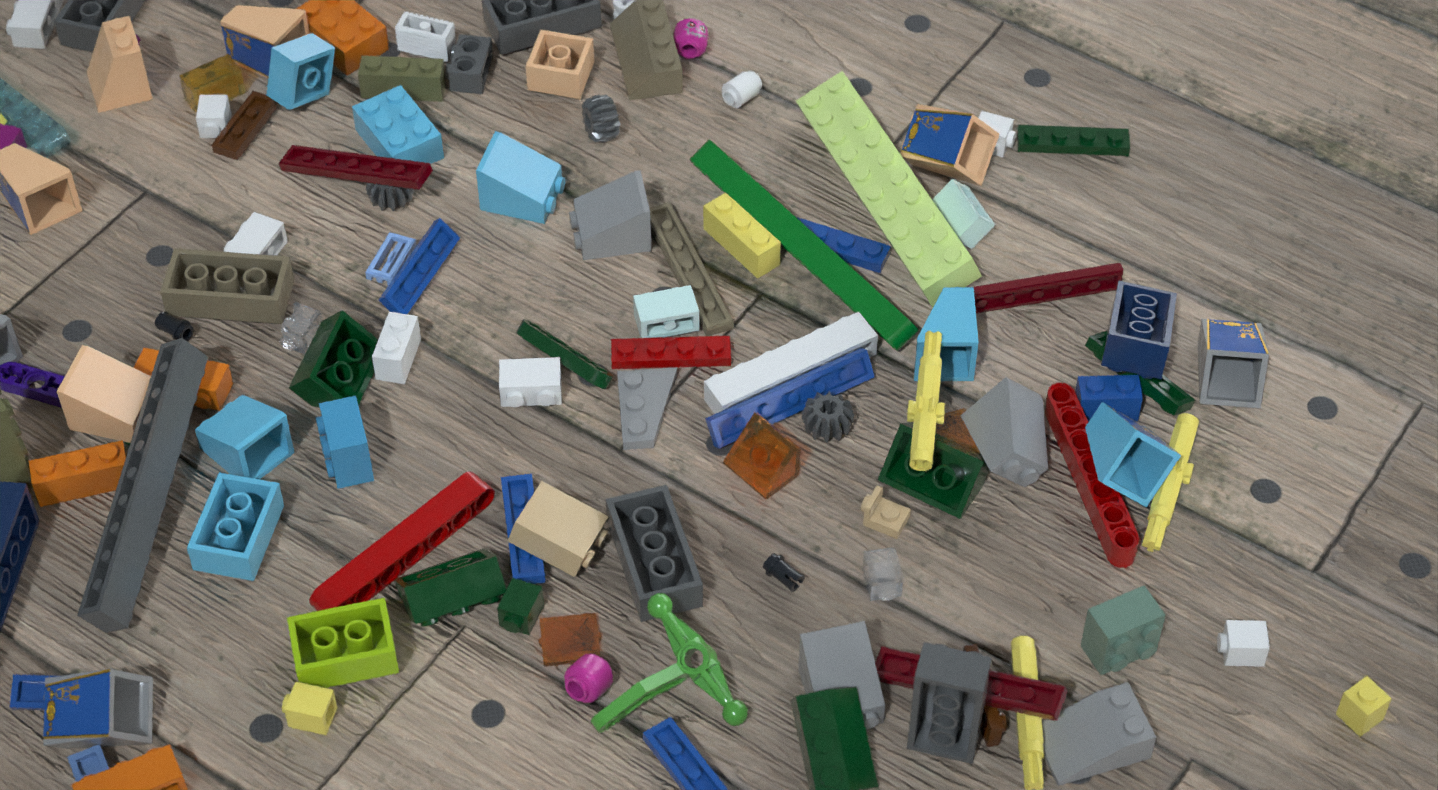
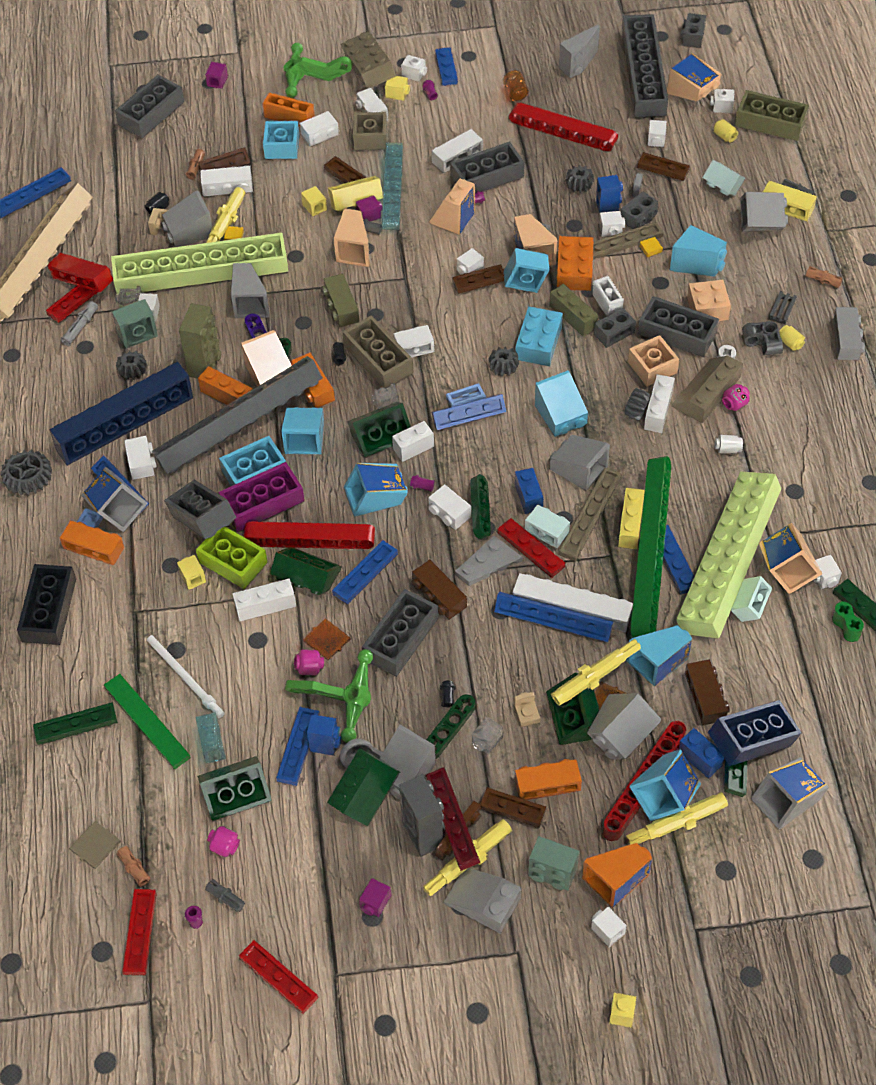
camera: 50 degrees right, 5 degrees up
clear yellow brick [179,54,246,114] -> none
dark red tile [278,145,433,190] -> none
dark azure brick [315,396,374,489] -> none
dark green brick [497,578,544,635] -> none
tan brick [508,481,609,577] -> none
clear orange slope [722,412,801,499] -> none
dark grey gear [802,390,854,443] -> none
dark red tile [974,262,1124,313] -> none
none -> white brick [124,436,157,480]
none -> dark grey brick [164,479,237,539]
none -> magenta brick [218,462,305,532]
none -> white brick [232,578,296,622]
none -> blue brick [307,714,341,756]
none -> olive brick [322,273,360,327]
none -> light grey hat [339,739,383,768]
none -> slope [344,463,408,516]
none -> magenta pin [410,475,435,492]
none -> reddish brown brick [411,559,467,620]
none -> dark green beam [426,694,475,759]
none -> reddish brown plate [480,787,546,828]
none -> blue brick [515,468,544,514]
none -> orange brick [515,759,582,800]
none -> orange slope [582,843,652,908]
none -> white brick [644,374,675,433]
none -> reddish brown brick [685,659,730,726]
none -> green axle [832,601,864,642]

